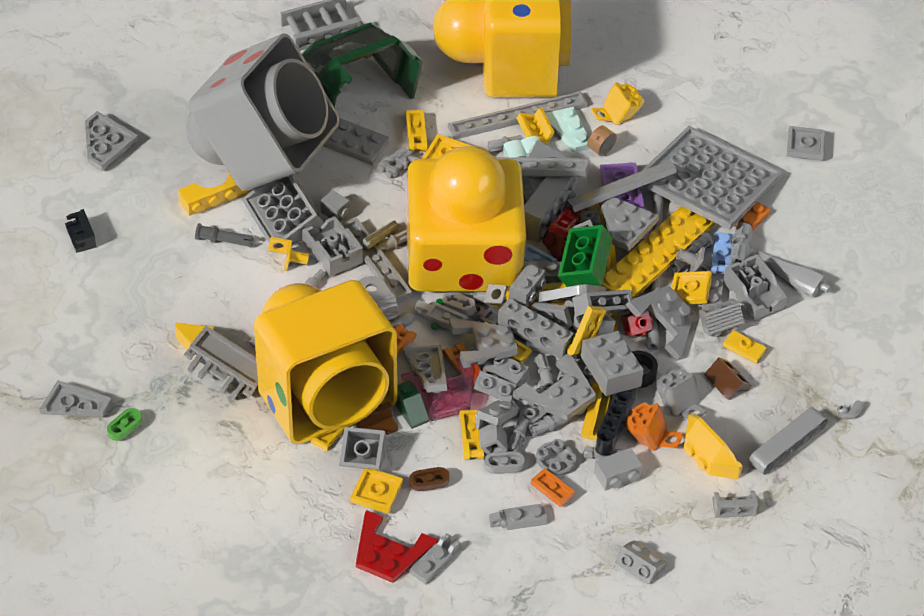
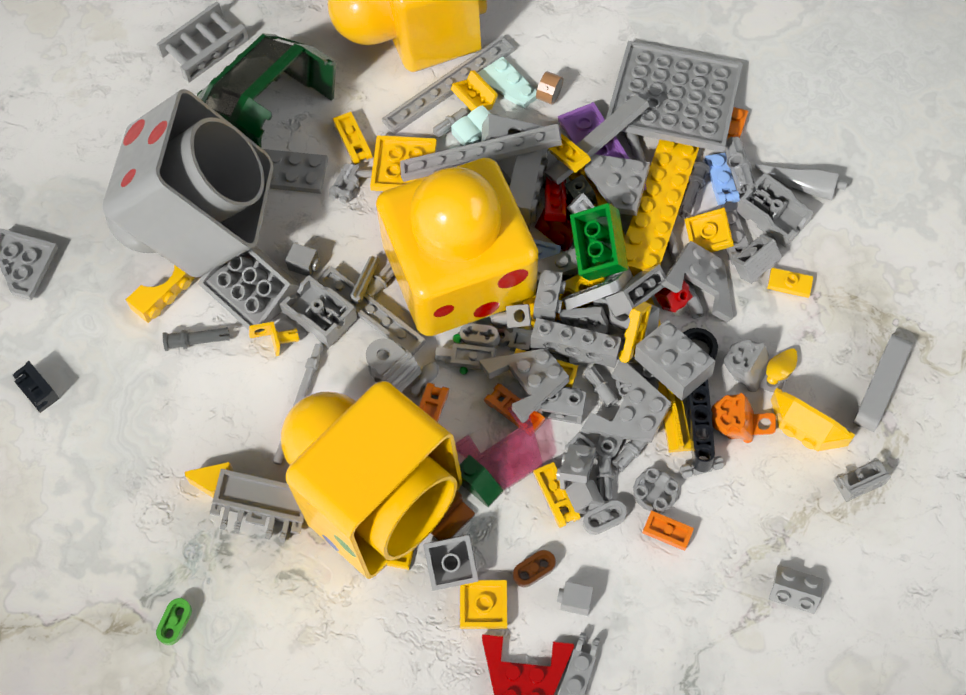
camera: 15 degrees left, 15 degrees up
light grey wing [40,380,112,417] -> none
light grey wing [403,345,447,393] -> none
light grey hinge [473,371,516,402] -> none
light grey hinge [489,503,547,530] -> none
yellow piece [591,82,644,125] -> none
light grey brick [594,448,643,491] -> none
light grey bracket [676,247,711,272] -> none
reddish brown panel [704,357,752,400] -> none
light grey plate [787,126,825,161] -> none
light grey arm [837,400,864,419] -> none
none -> yellow plate [548,133,591,173]
none -> light grey brick [557,582,593,616]
none -> yellow arm [766,348,797,385]

